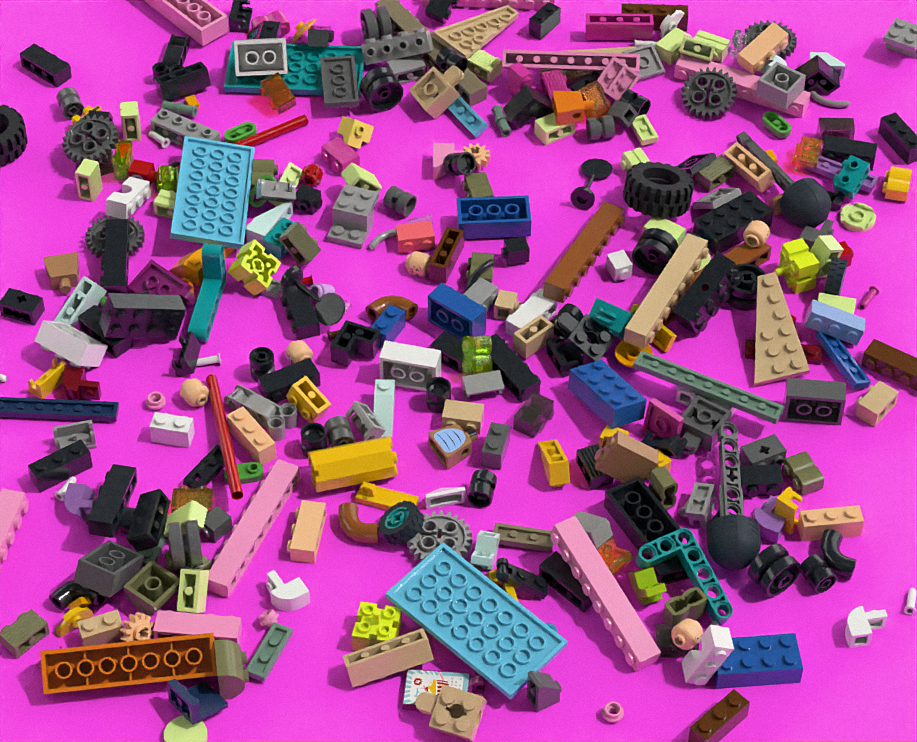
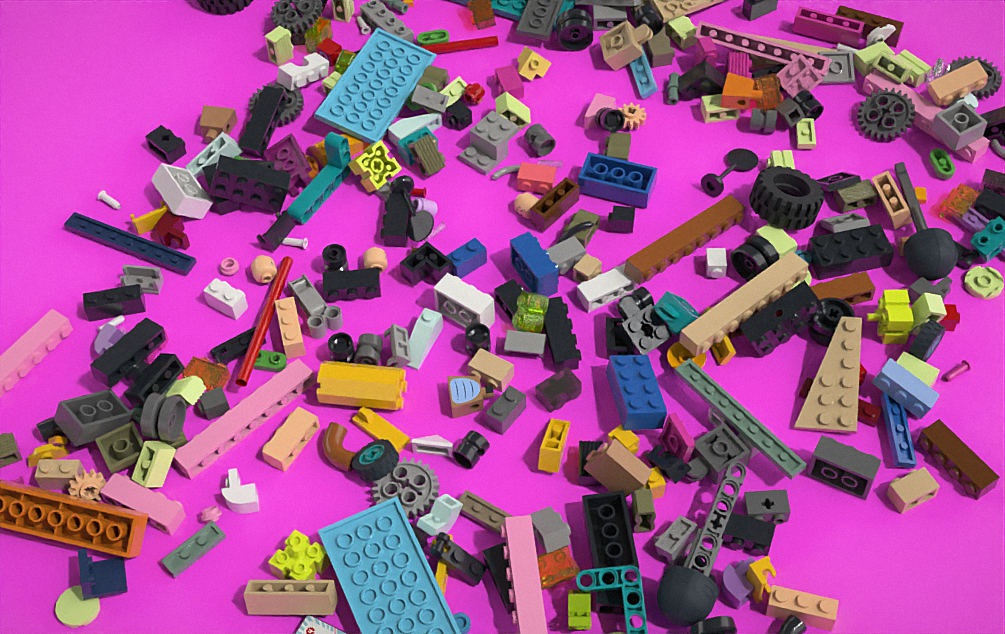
camera: 25 degrees right, 5 degrees up
olive brick [214,640,249,700] -> none
yellow brick [286,376,331,423] -> none
dark orange cylinder [365,295,418,321] -> none
tan brick [513,315,554,359] -> none
light nougat head [743,220,770,247] -> none
olive brick [782,451,825,495] -> none

